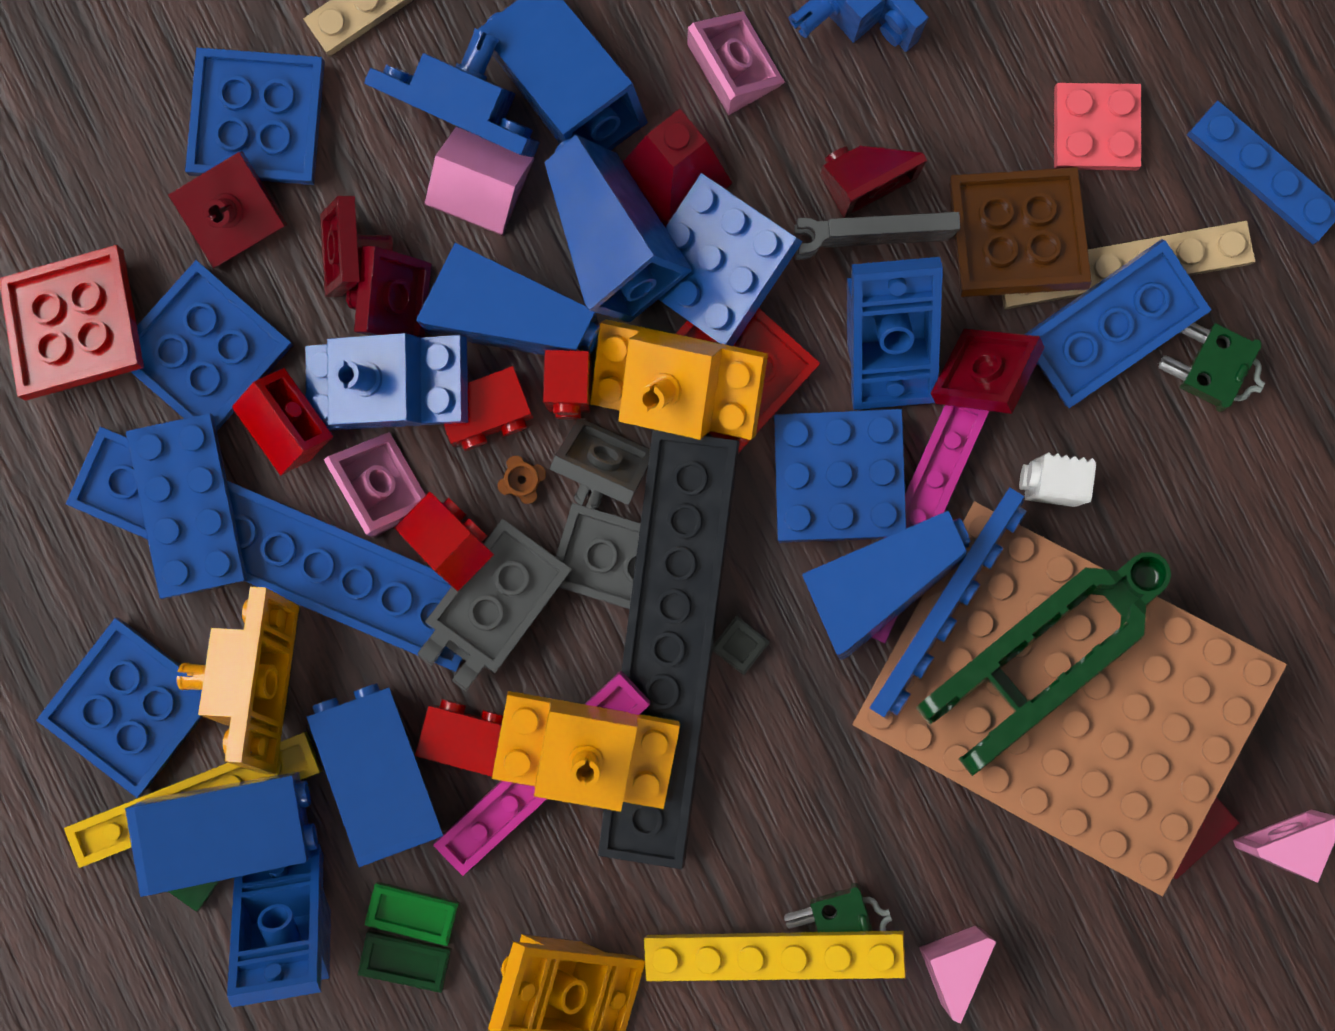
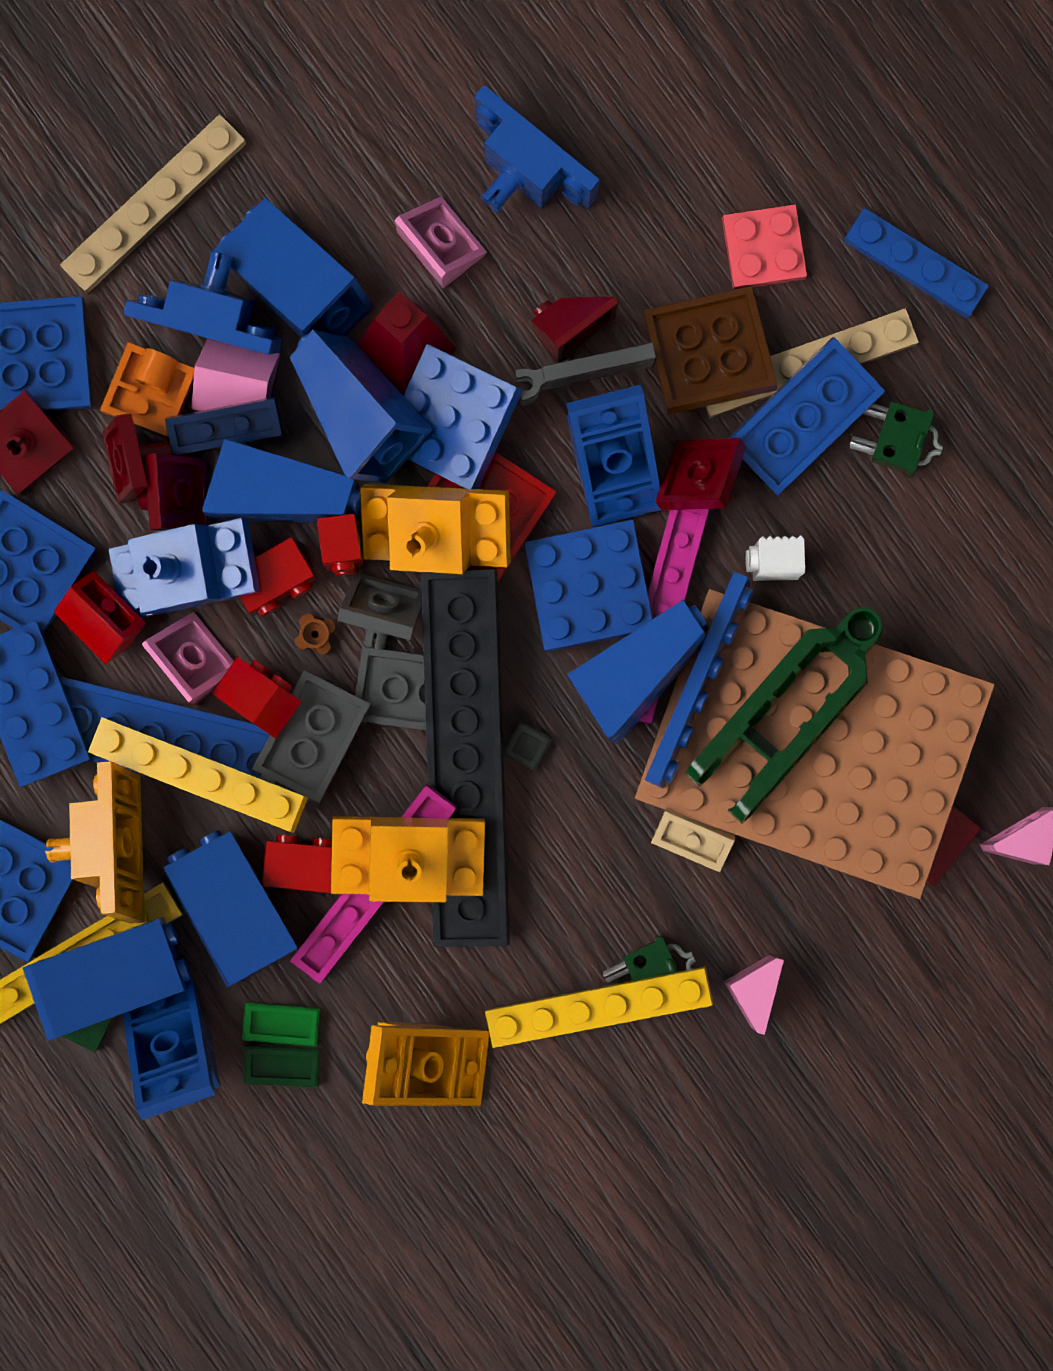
camera: 10 degrees left, 0 degrees up
none -> yellow plate [88,718,308,833]
none -> orange plate [100,342,195,439]
none -> dark blue plate [165,397,283,455]
none -> tan plate [651,807,736,872]

